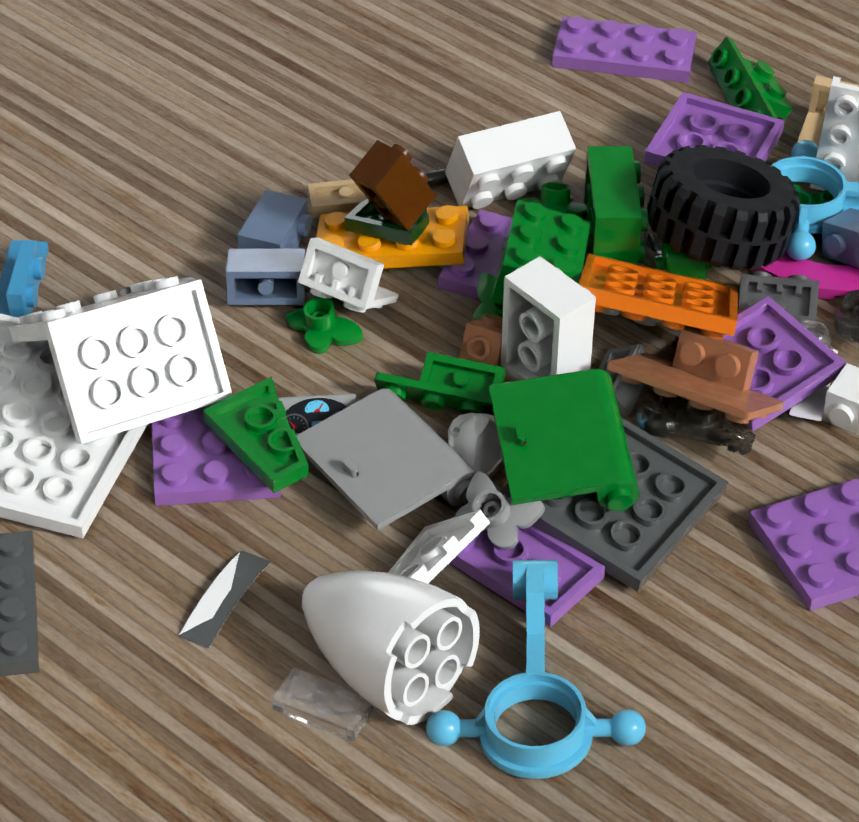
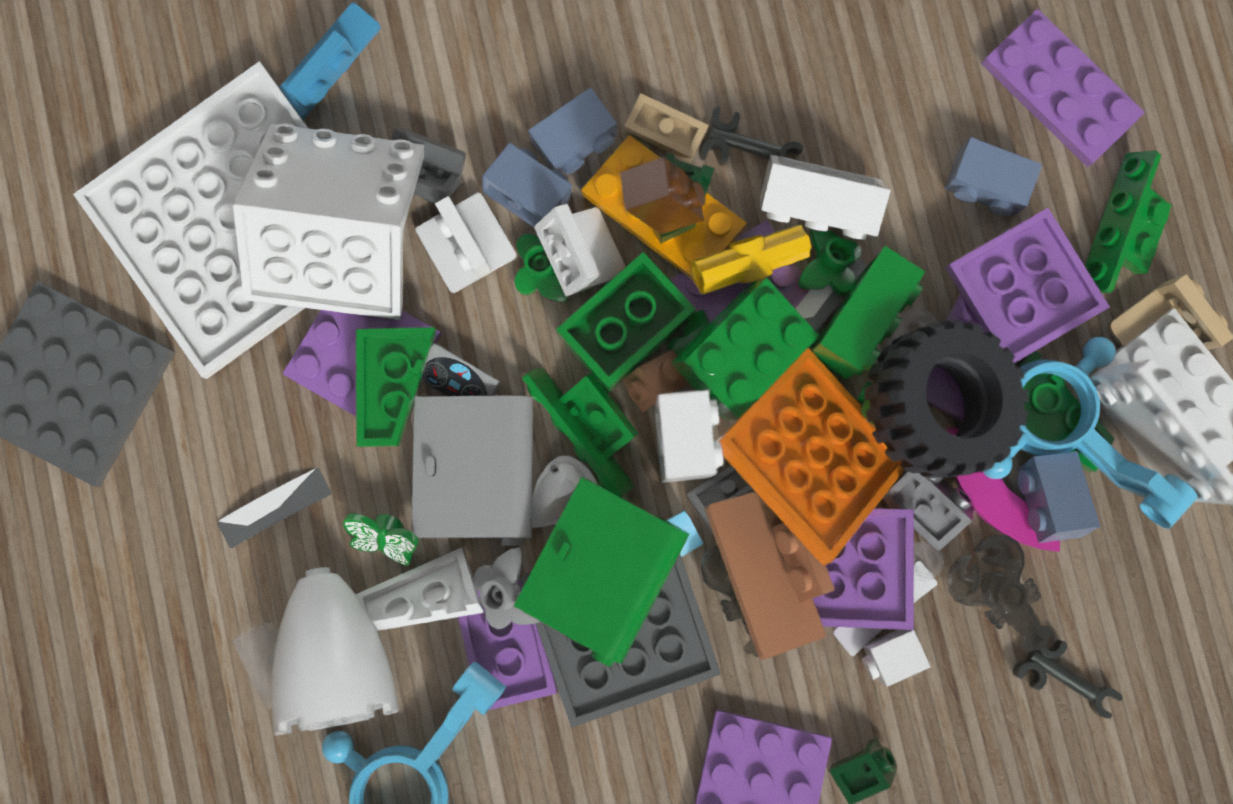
camera: 35 degrees right, 40 degrees up
none -> green animal [343,513,419,566]
none -> white bracket [415,193,517,293]
none -> green brick [556,252,696,393]
none -> yellow piece [691,225,811,294]
none -> sand blue brick [945,137,1043,216]

